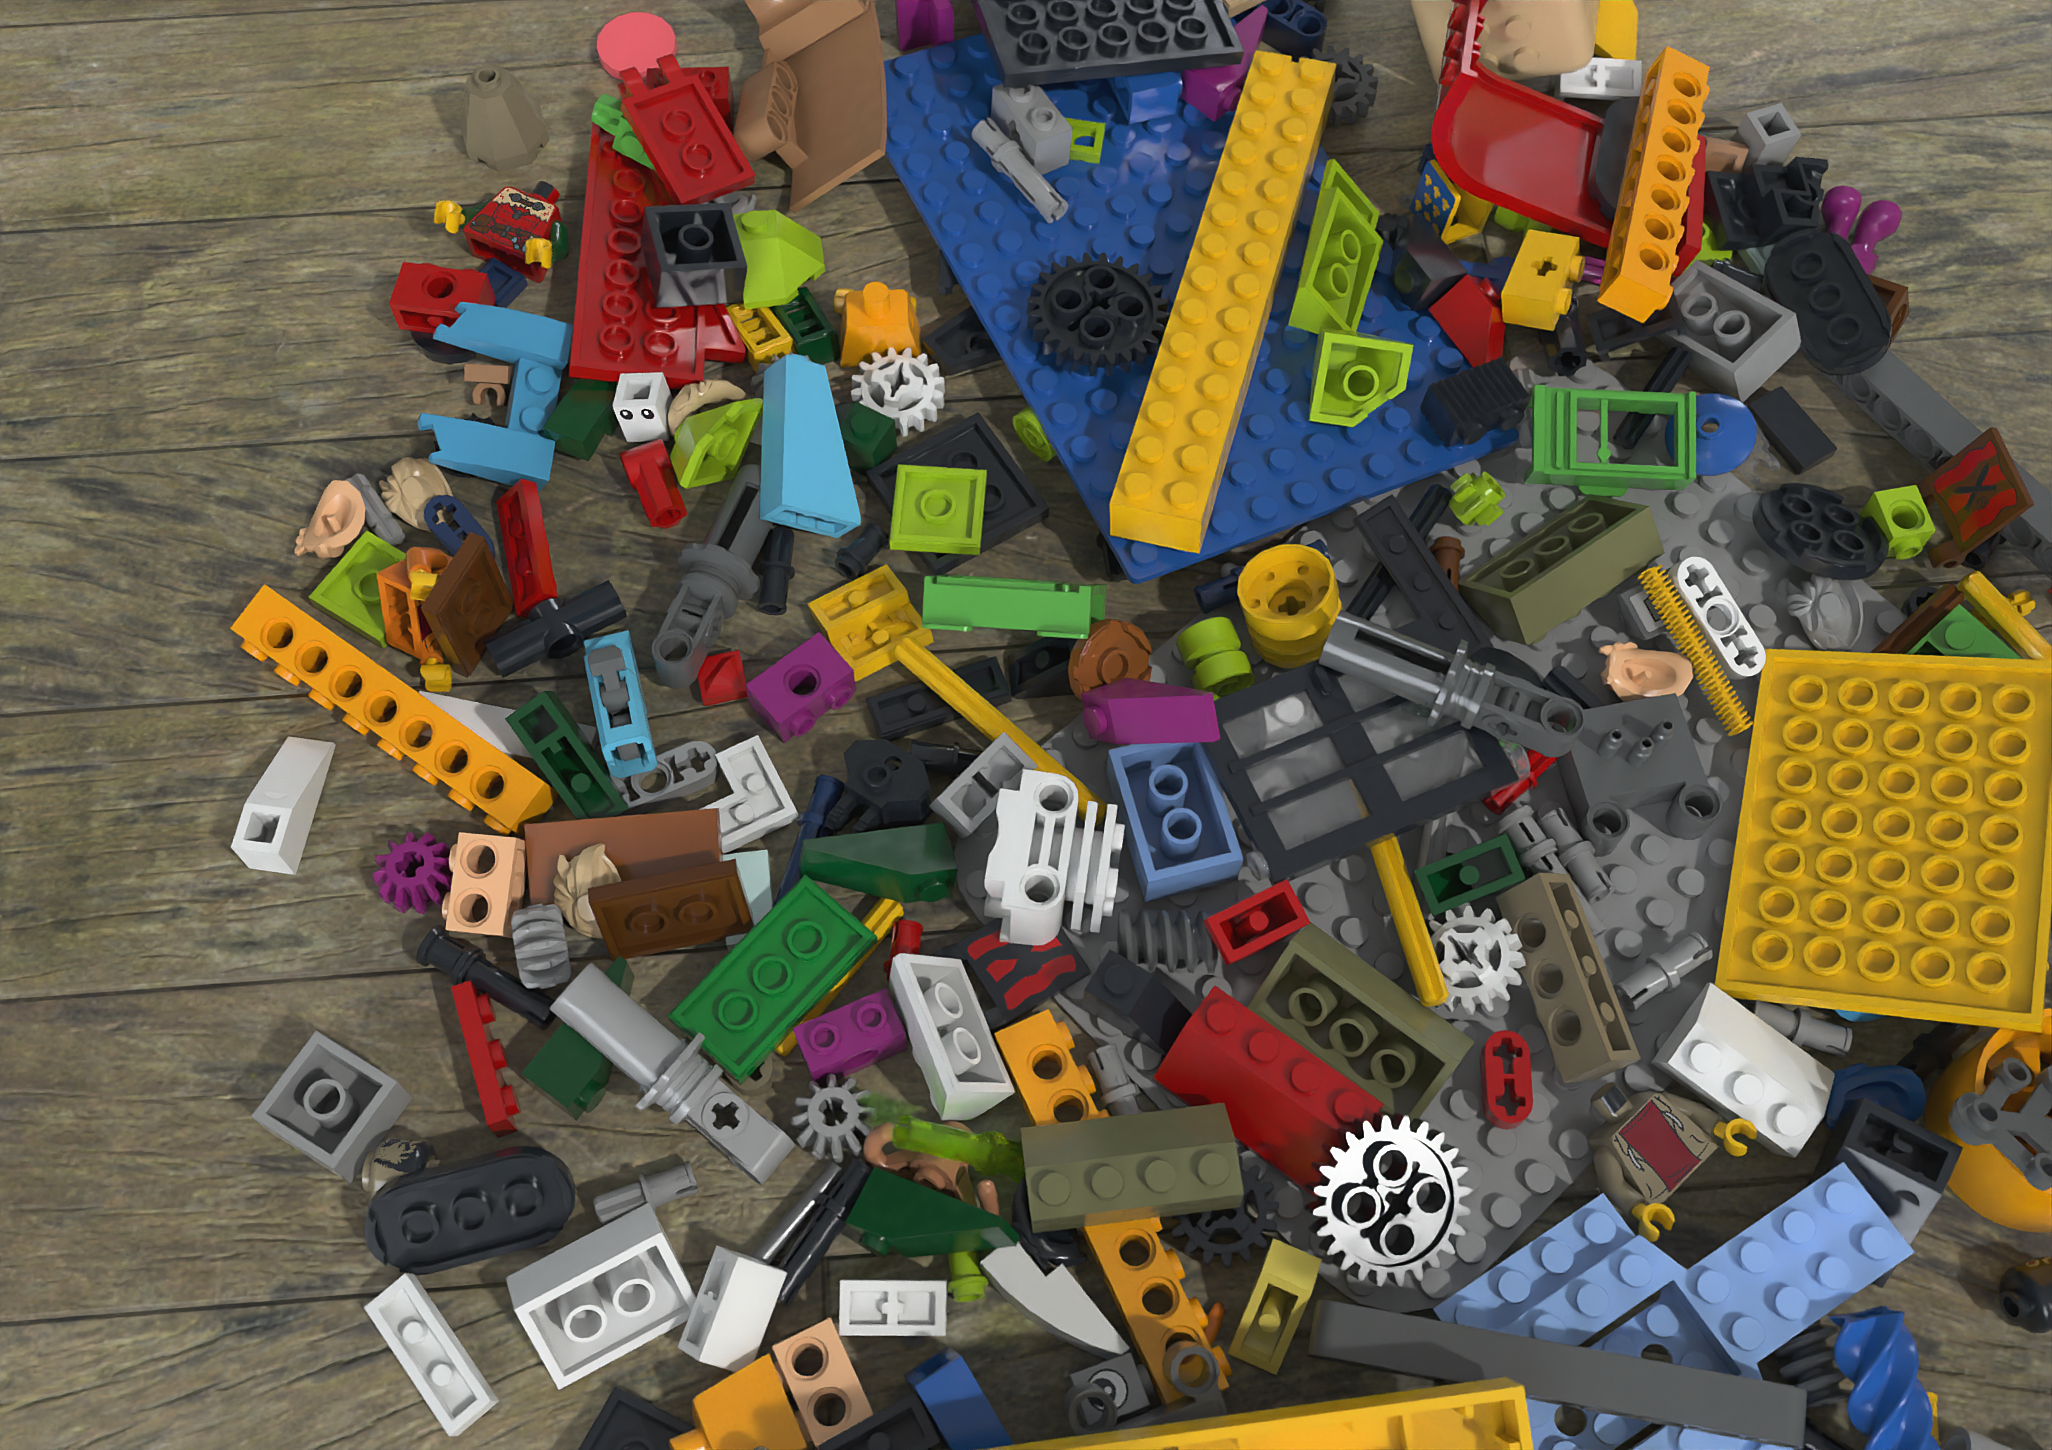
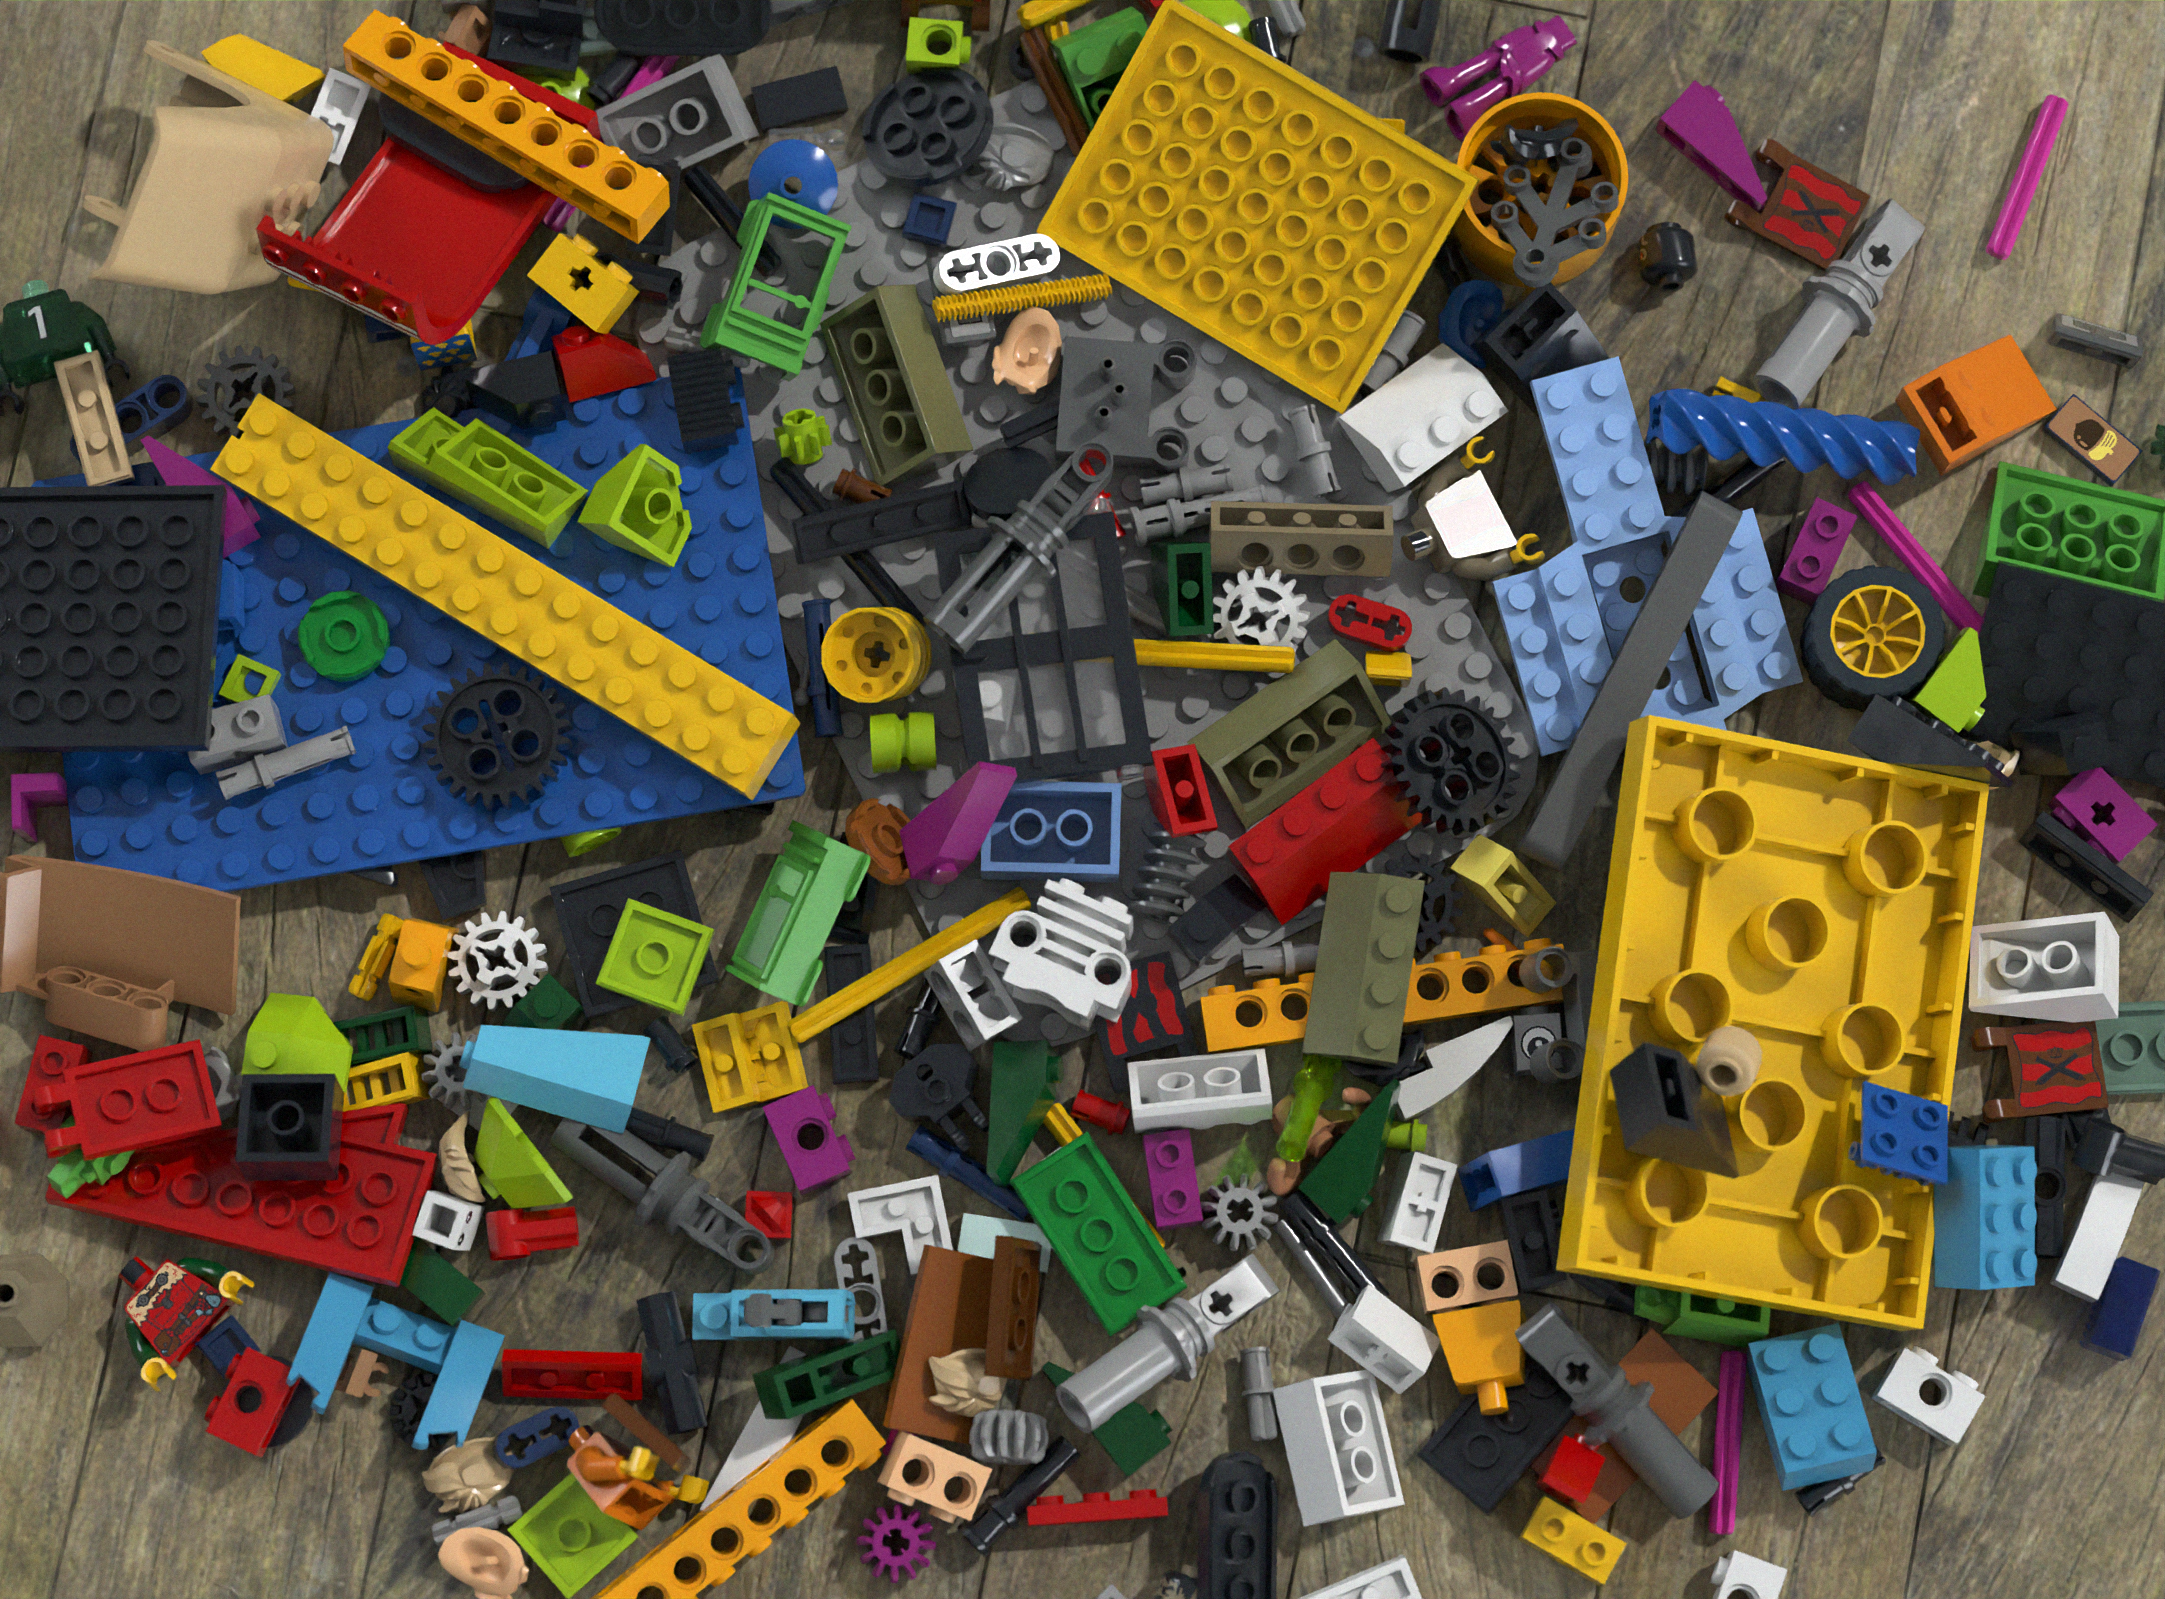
camera: 75 degrees left, 15 degrees up
none -> green tile [298,590,390,682]
none -> dark blue tile [902,192,957,249]
none -> yellow slope [1364,650,1412,688]

